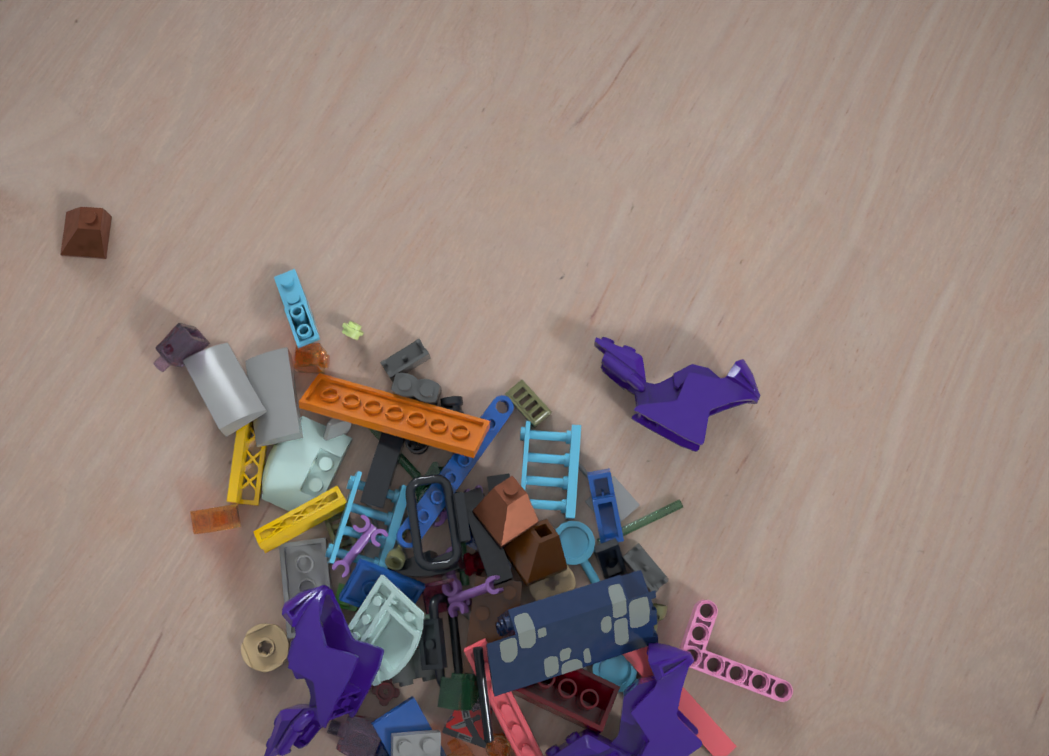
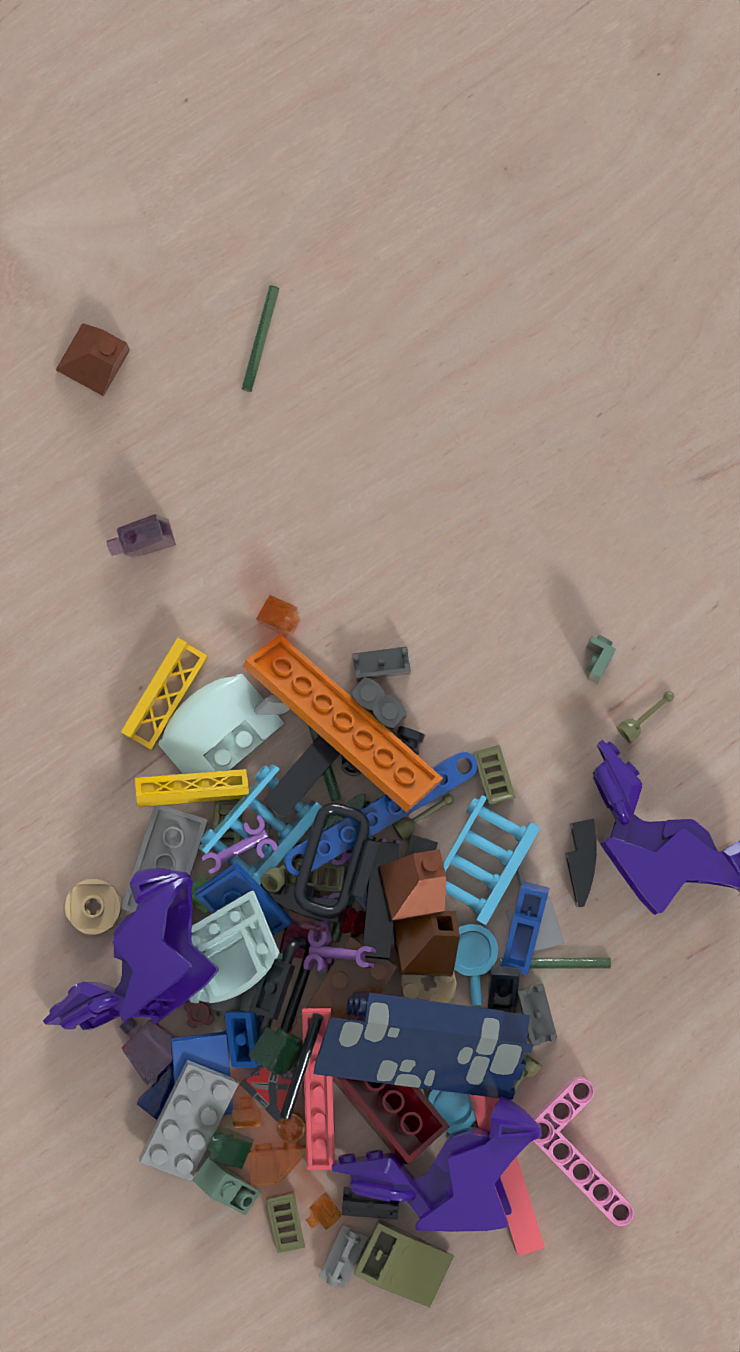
camera: 30 degrees right, 5 degrees up
light grey slope [183,343,267,437] -> none
clear orange slope [190,504,241,534] -> none
light grey slope [245,347,303,447] -> none
medium azure slope [274,269,320,348] -> none
yellowish green plate [342,321,364,340] -> none
none -> blue slope [225,1011,271,1068]
none -> clear green bar [241,285,280,392]
none -> olive slope [287,859,345,893]
none -> olive hinge [392,794,454,841]
none -> black slope [565,818,597,907]
none -> sand green bracket [586,635,616,684]
none -> olive hinge [616,691,674,743]

